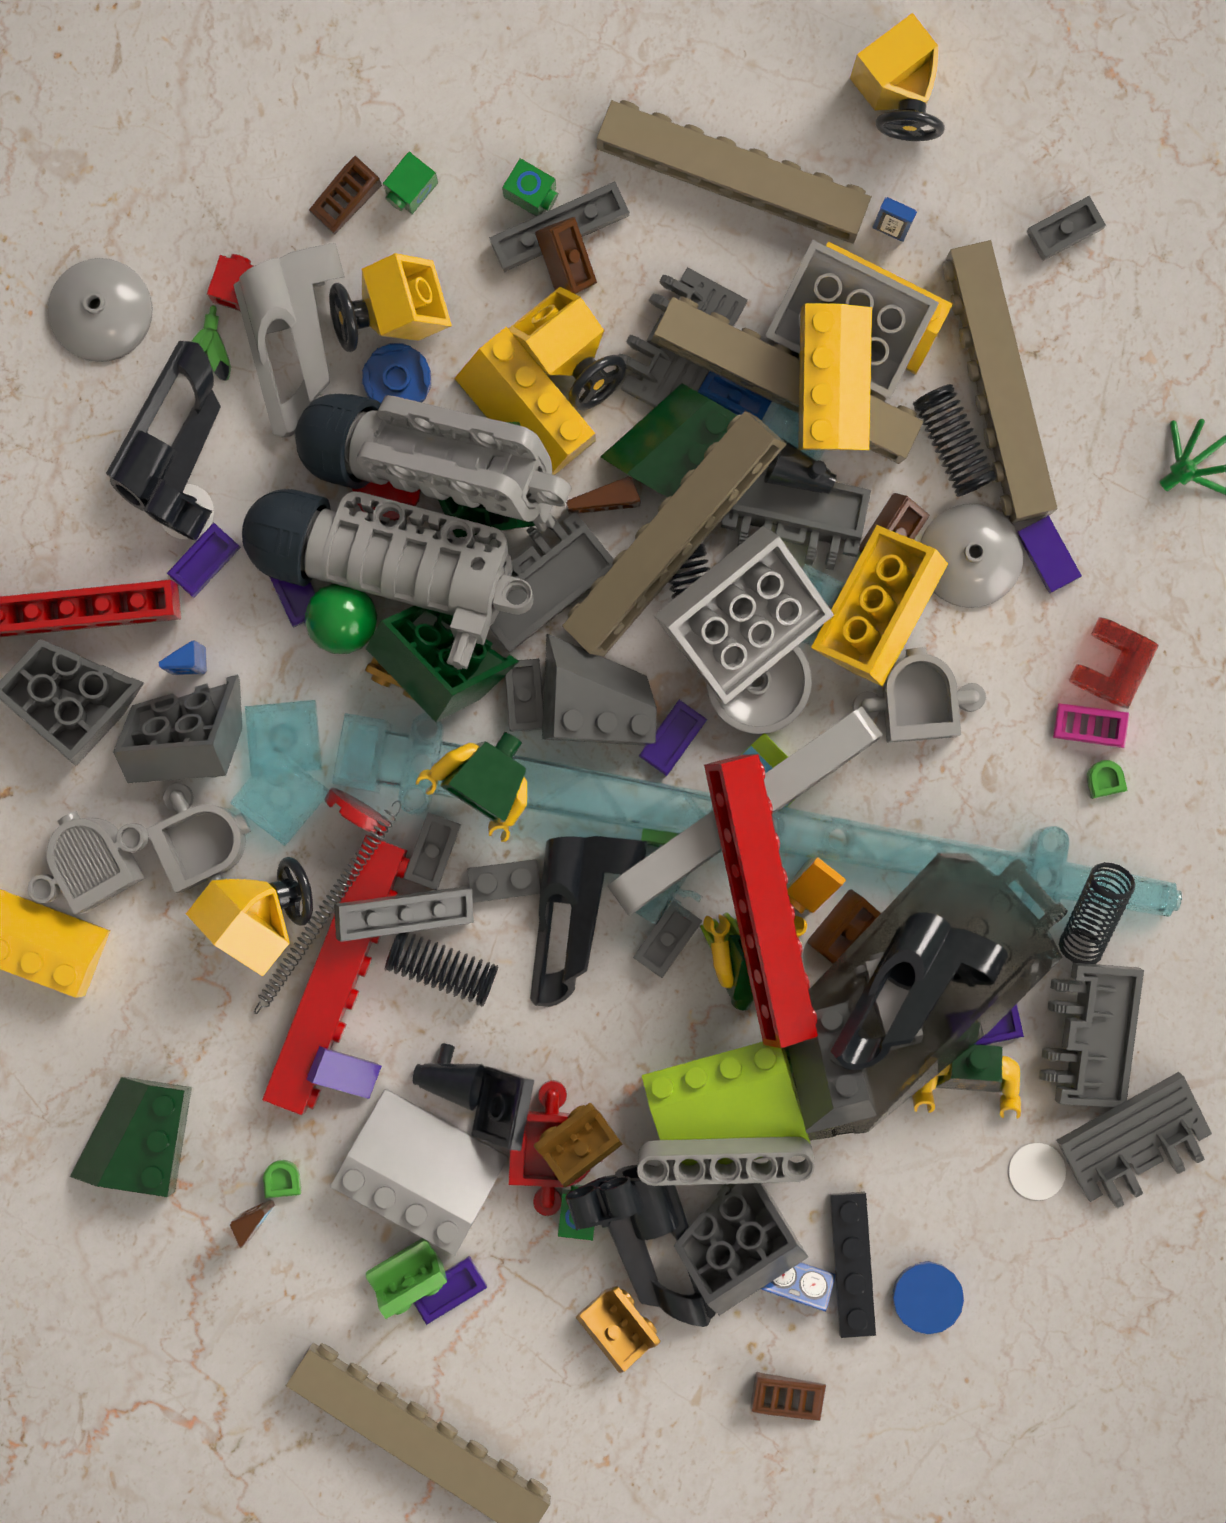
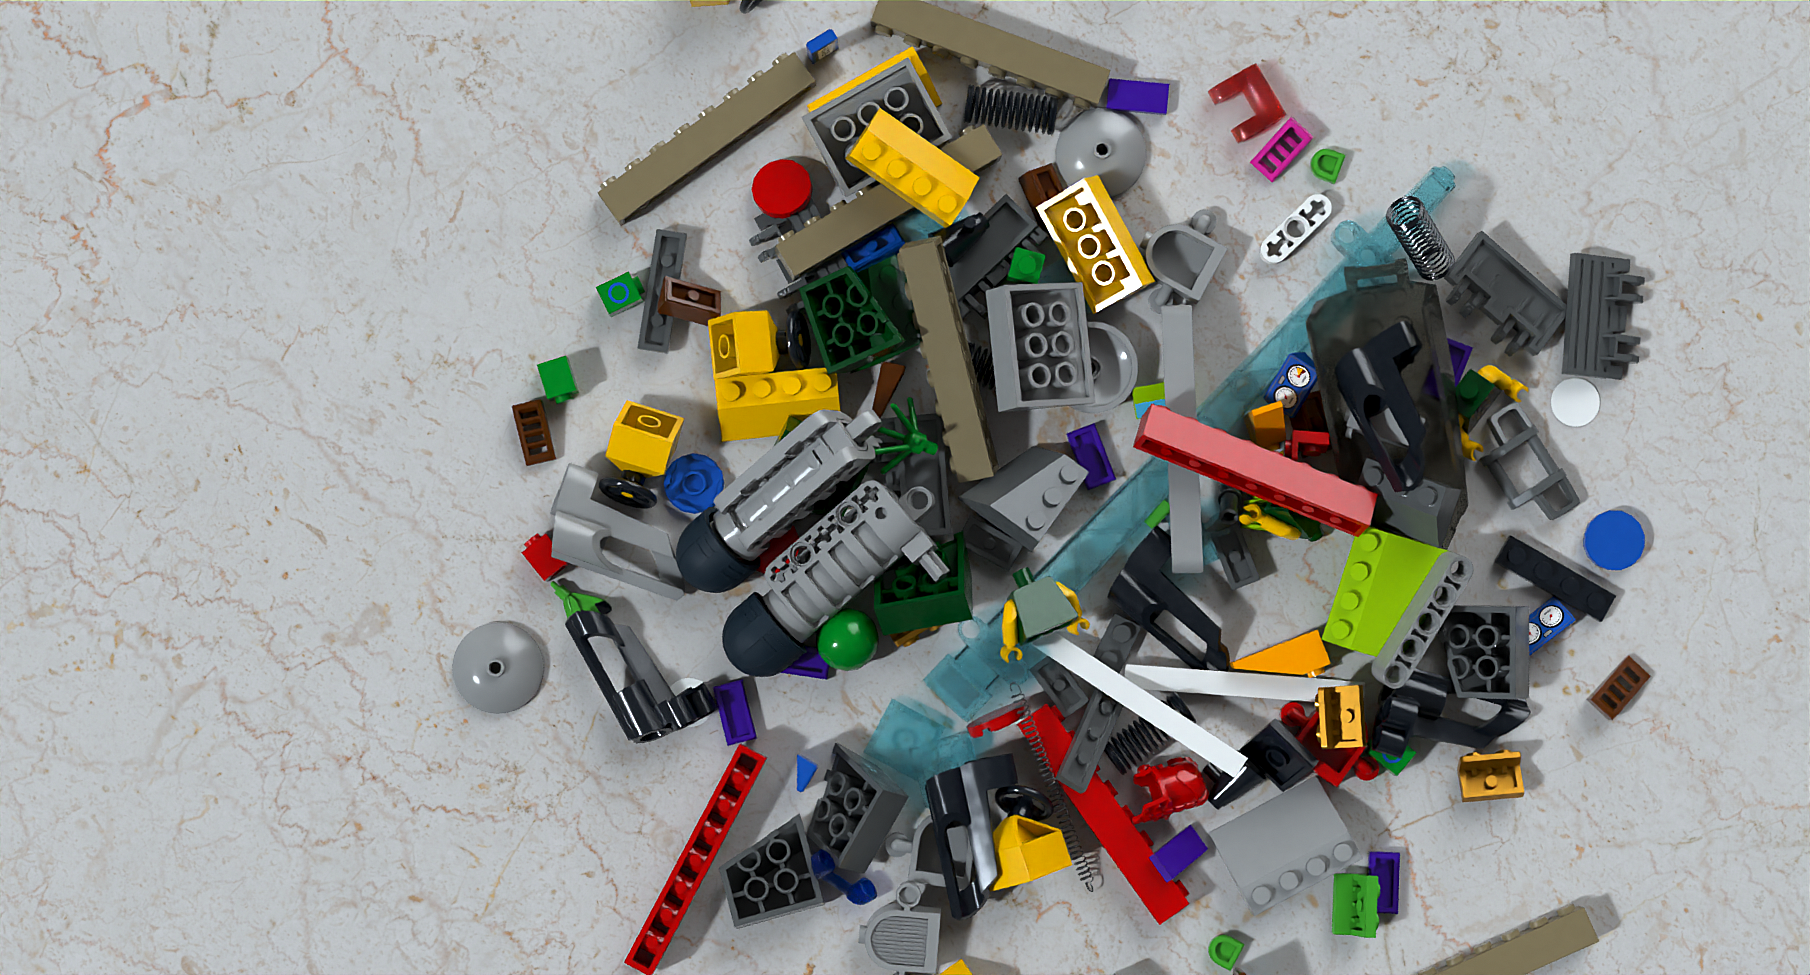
camera: 55 degrees left, 0 degrees up
none -> red tile [751,159,813,219]
none -> dark green wedge [799,266,905,374]
none -> clear blue bar [811,849,877,905]
none -> green plant [874,397,938,475]
none -> black panel [925,753,1018,921]
none -> green brick [1006,247,1046,284]
none -> white sticker [1031,632,1248,778]
none -> white sticker [1125,664,1365,702]
none -> red helmet [1132,757,1209,825]
none -> dark grey pin [1218,483,1242,525]
none -> light orange slope [1230,630,1331,678]
none -> white beam [1259,194,1332,264]
none -> slope [1263,352,1322,418]
none -> red bracket [1283,430,1330,462]
none -> dark grey bar [1479,402,1580,520]

